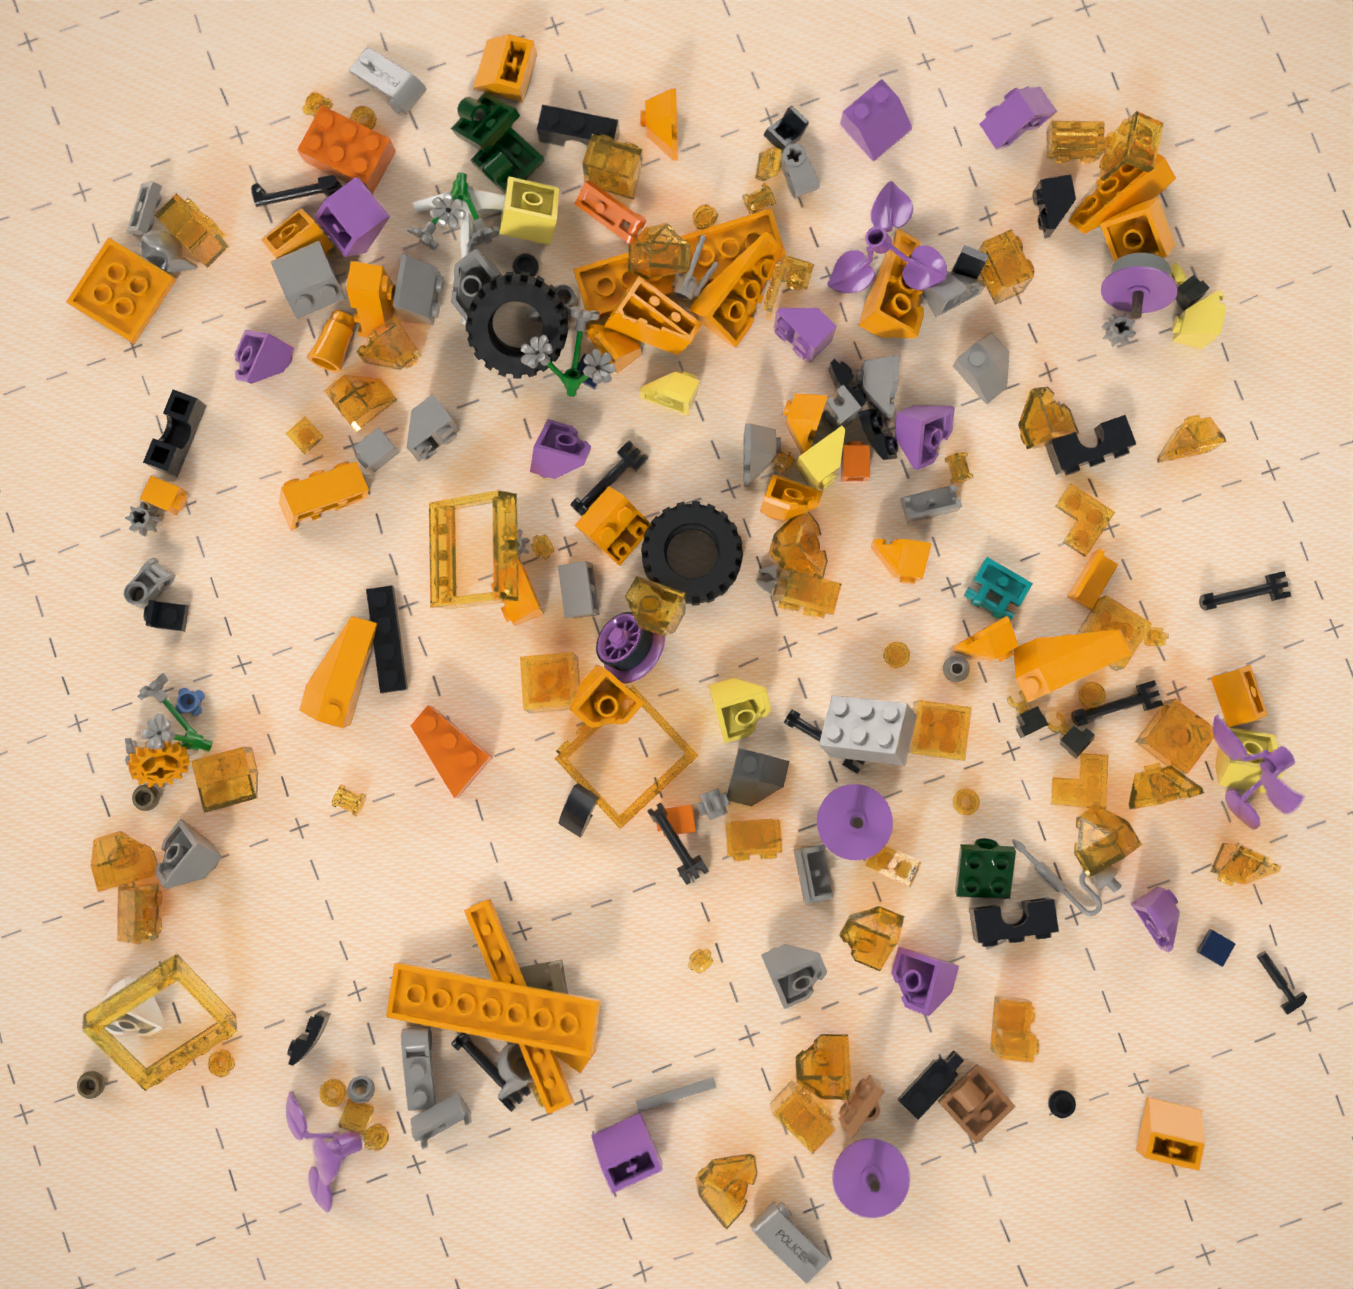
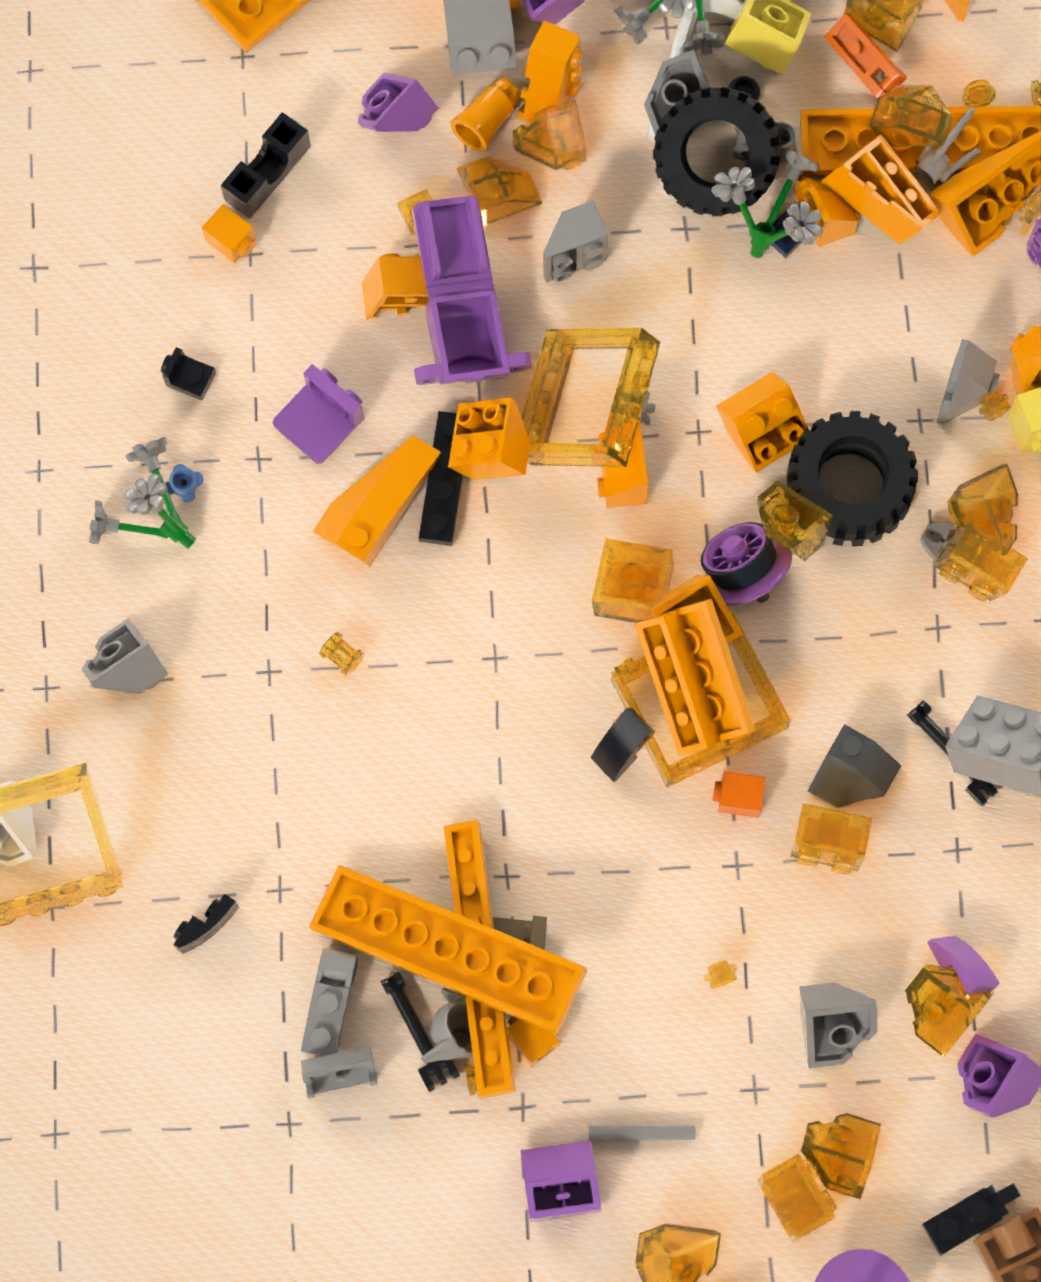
camera: 15 degrees right, 10 degrees down
clear yellow slope [91,831,158,892] -> none
clear yellow slope [117,884,162,944] -> none
light grey piece [123,558,176,609] -> none
light grey gear [125,502,162,536] -> none
light orange gear [128,741,190,788] -> none
dark tan plate [132,784,160,811] -> none
clear yellow slope [191,747,258,813] -> none
clear yellow plate [208,1050,235,1077] -> none
medium lavender plant [286,1092,362,1213] -> none
clear yellow plate [319,1079,347,1107] -> none
clear yellow plate [338,1098,374,1135] -> none
light grey plate [347,1076,375,1104] -> none
light grey brick [354,427,399,472] -> none
clear yellow plate [364,1124,389,1151] -> none
light grey slope [393,254,444,326] -> none
orange wedge [410,705,493,798] -> none
medium lavender slope [530,419,591,479] -> none
clear yellow plate [531,534,554,560] -> none
light grey hinge [558,561,599,619] -> none
black hinge [570,440,648,517] -> none
light yellow slope [639,371,700,416] -> none
black hinge [647,802,709,885] -> none
light grey gear [696,788,731,820] -> none
light yellow slope [708,678,771,743] -> none
light orange slope [760,474,823,521] -> none
light grey hinge [793,844,833,904] -> none
medium lavender piece [817,784,893,860] -> none
medium nougat plate [839,1074,885,1137] -> none
clear yellow slope [865,846,922,887] -> none
none -> medium lavender bracket [273,364,365,464]
none -> medium lavender piece [412,196,532,385]
none -> light orange slope [448,397,530,480]
none -> light orange slope [634,598,755,756]
none -> medium lavender slope [927,935,1000,995]

